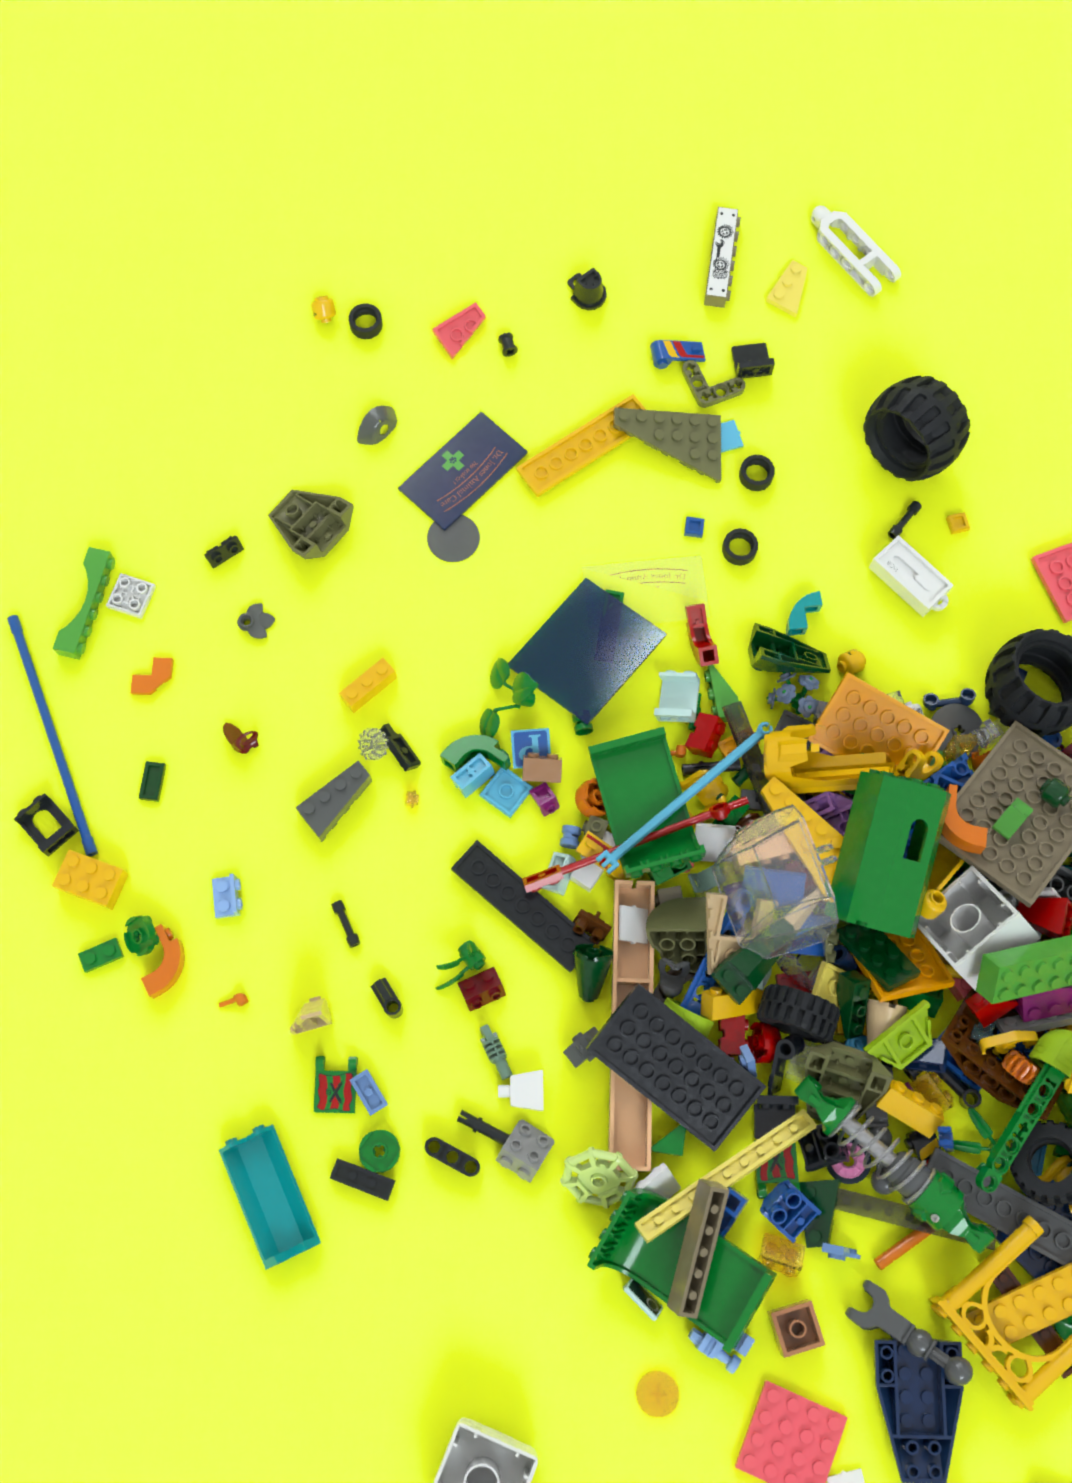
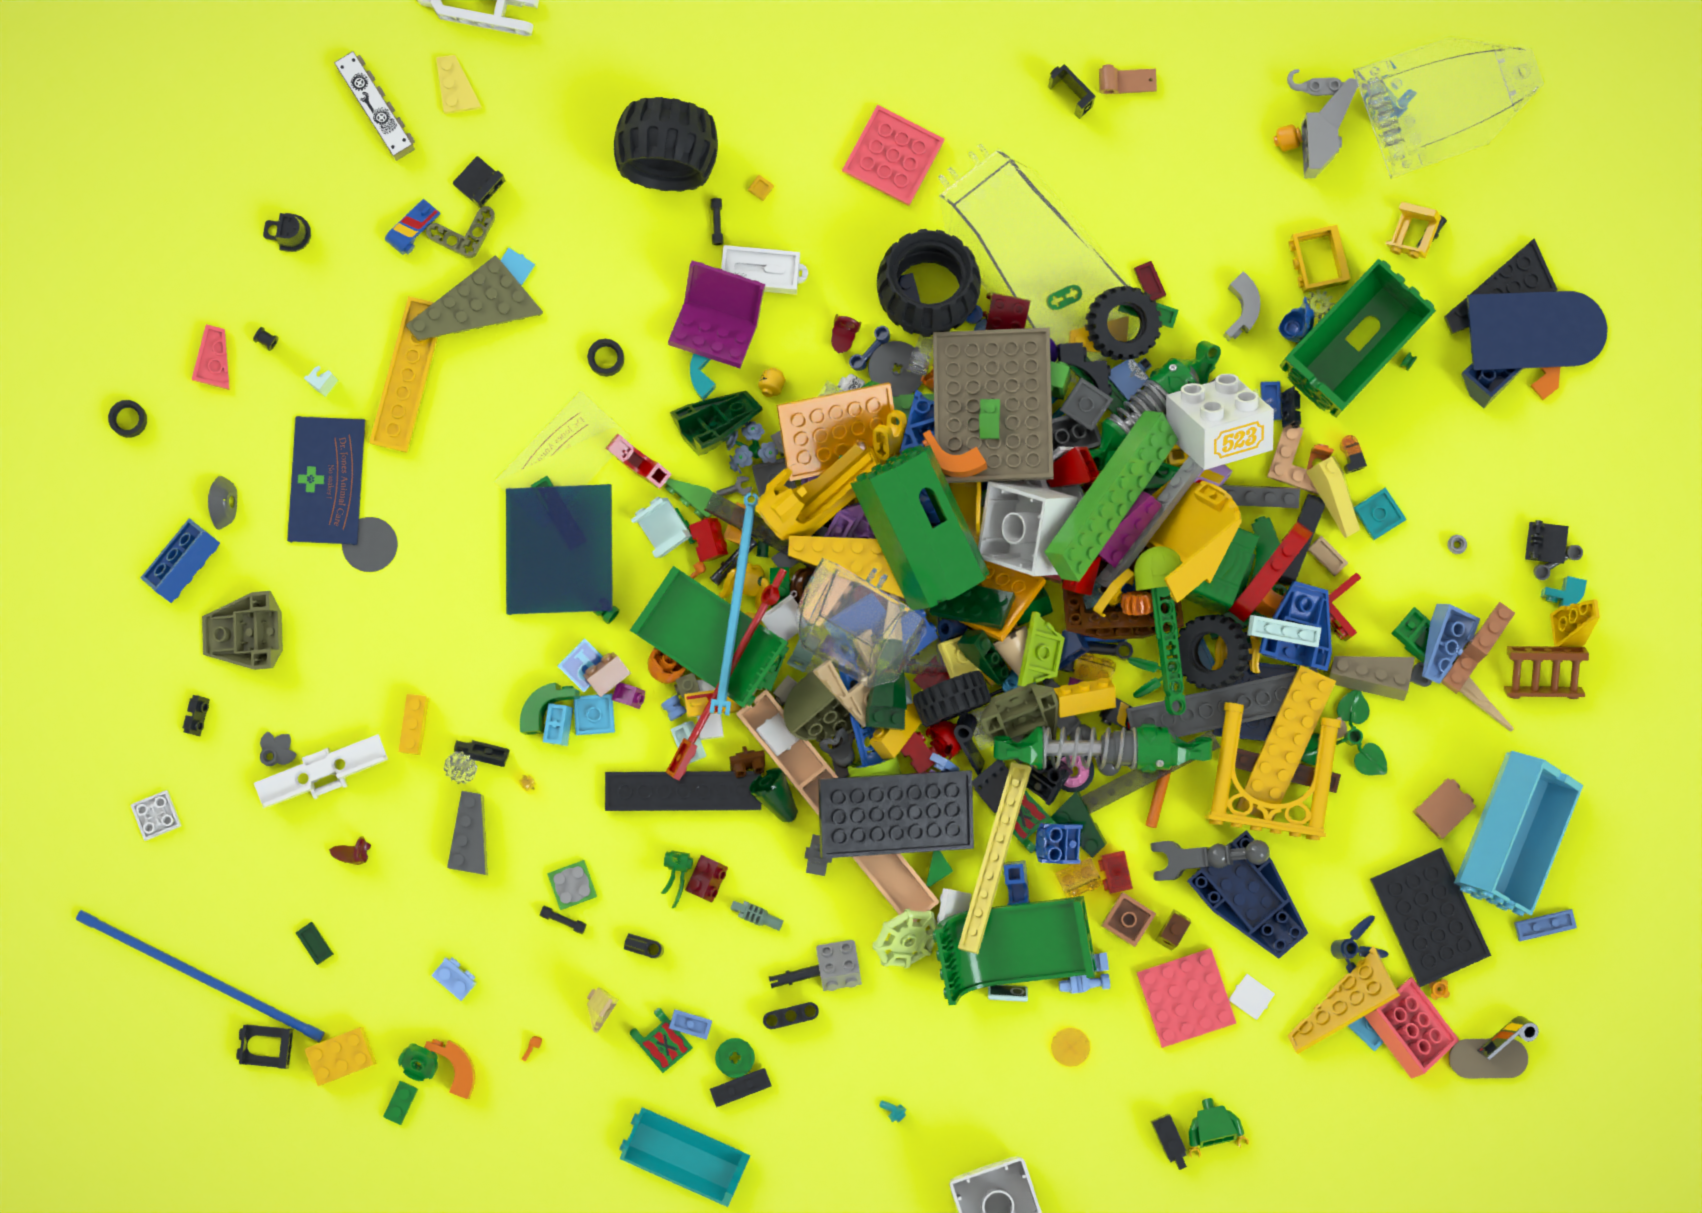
camera: 40 degrees left, 10 degrees up
bright green arch [53,547,115,660] -> none
orange tile [130,657,174,695] -> none
yellow head [311,295,336,323] -> none
green plant [479,658,539,738] -> none
white torso [498,1070,544,1111] -> none
dark tan brick [667,1178,729,1319] -> none
blue tile [684,517,705,538] -> none
black tyre [739,454,775,491] -> none
olive dish [822,922,839,963] -> none
medium blue hinge [822,1243,861,1261] -> none
yellow head [921,889,947,920] -> none
blue hinge [938,1126,954,1152] -> none
clear yellow bracket [943,734,978,765] -> none
dark green head [1039,778,1072,808] -> none
none -> blue slope [140,518,220,603]
none -> white piece [254,734,388,808]
none -> light aqua hinge [304,366,338,397]
none -> light grey piece [547,860,598,910]
none -> magenta bracket [668,260,766,369]
none -> flat silver bar [716,476,752,498]
none -> dark red piece [831,314,862,354]
none -> teal plate [879,1100,907,1123]
none -> clear red brick [1098,851,1133,894]
none -> reddish brown torso [1155,909,1191,951]

